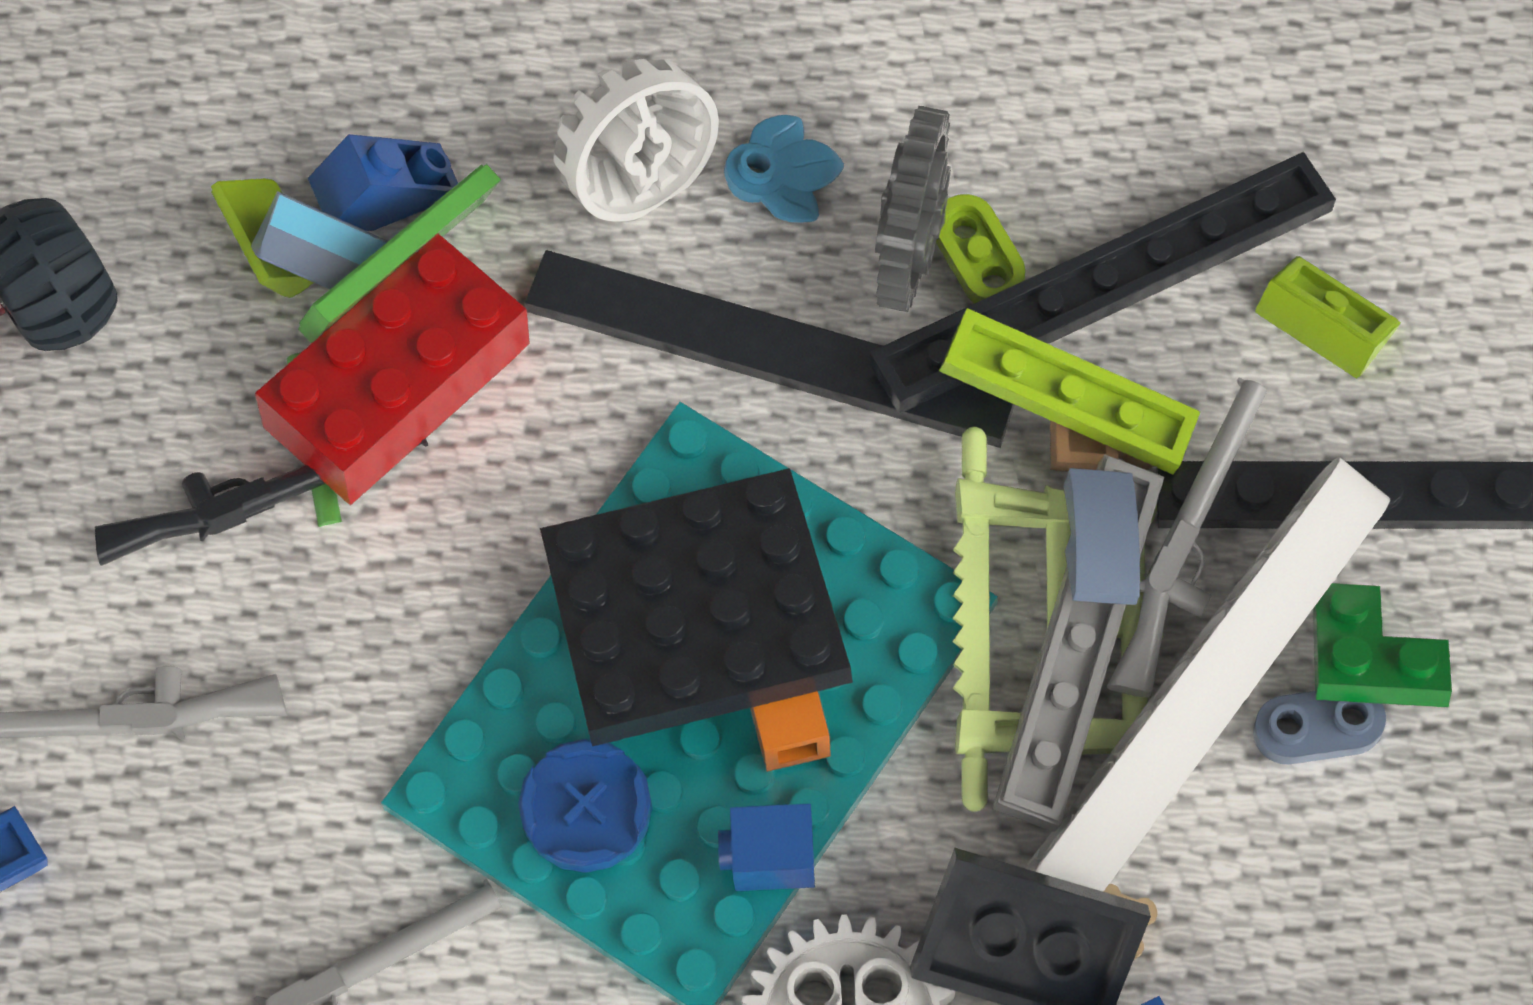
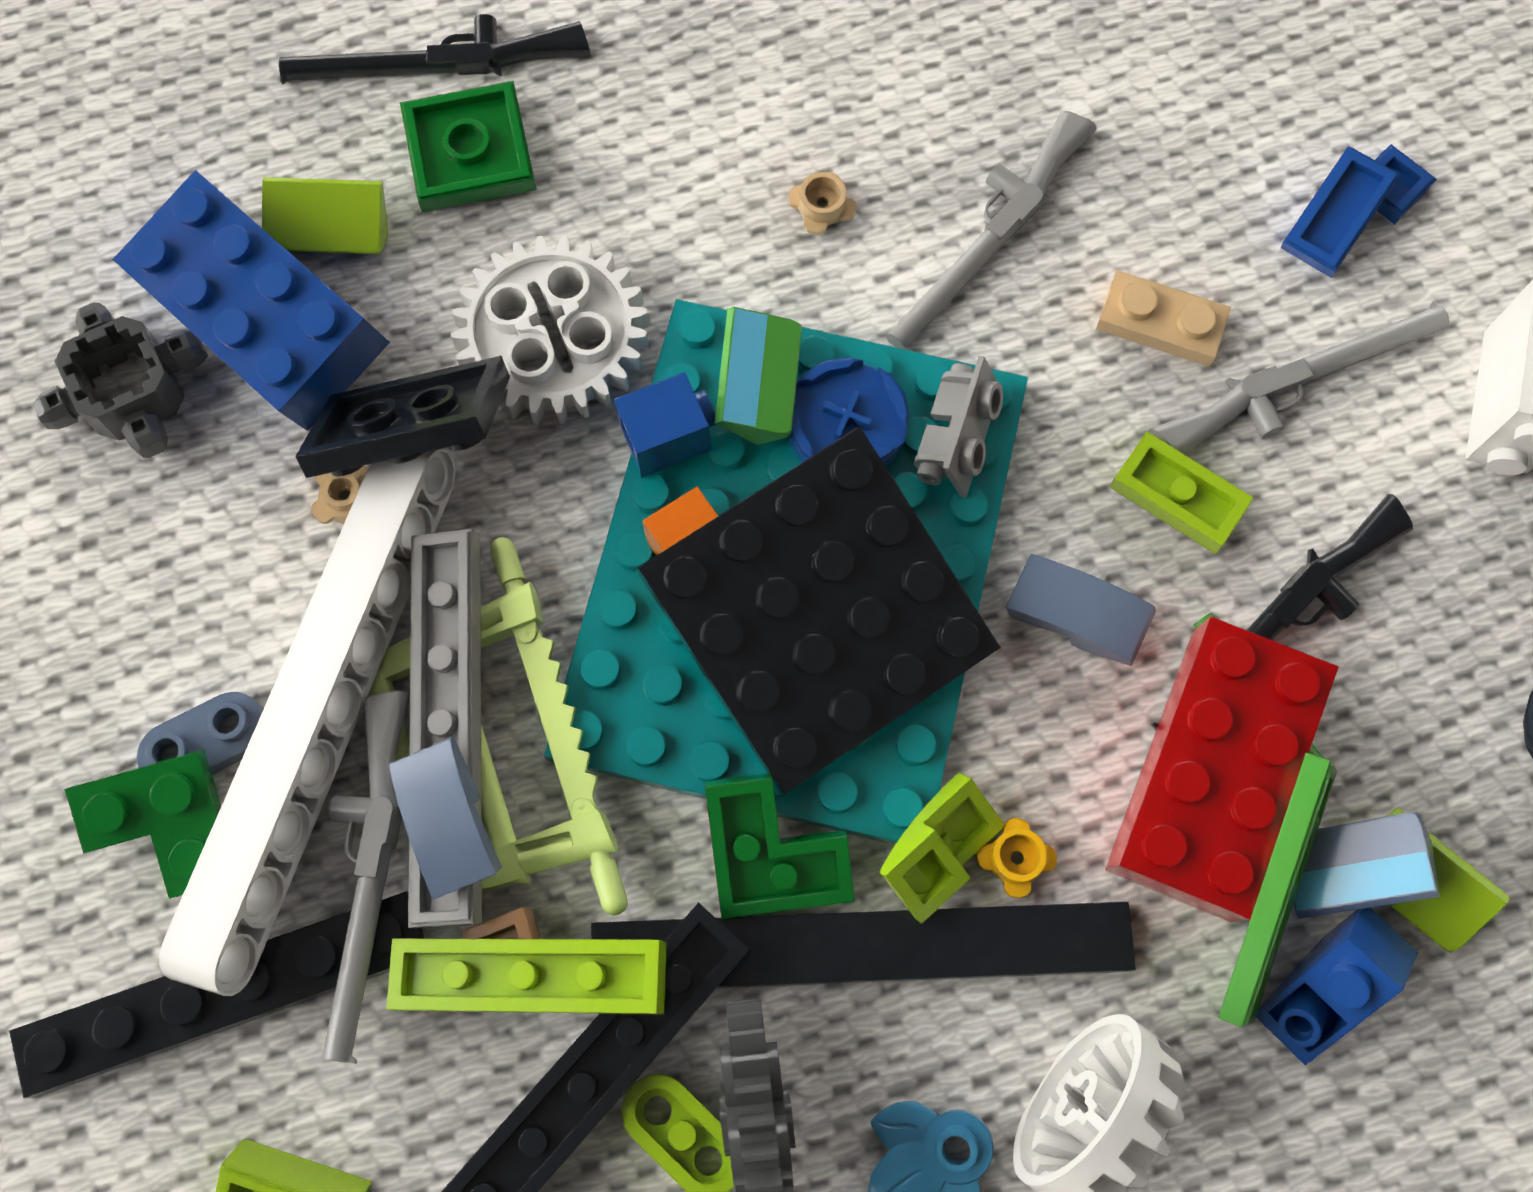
camera: 155 degrees right, 5 degrees up
none -> green plate [704,773,855,919]
none -> bright green slope [714,307,802,445]
none -> lime slope [880,772,1006,924]
none -> light grey hinge [914,356,1003,498]
none -> yellow plate [977,818,1057,898]
none -> sand blue slope [1005,554,1156,666]
none -> tan plate [1096,270,1231,367]
none -> lime plate [1110,431,1254,555]

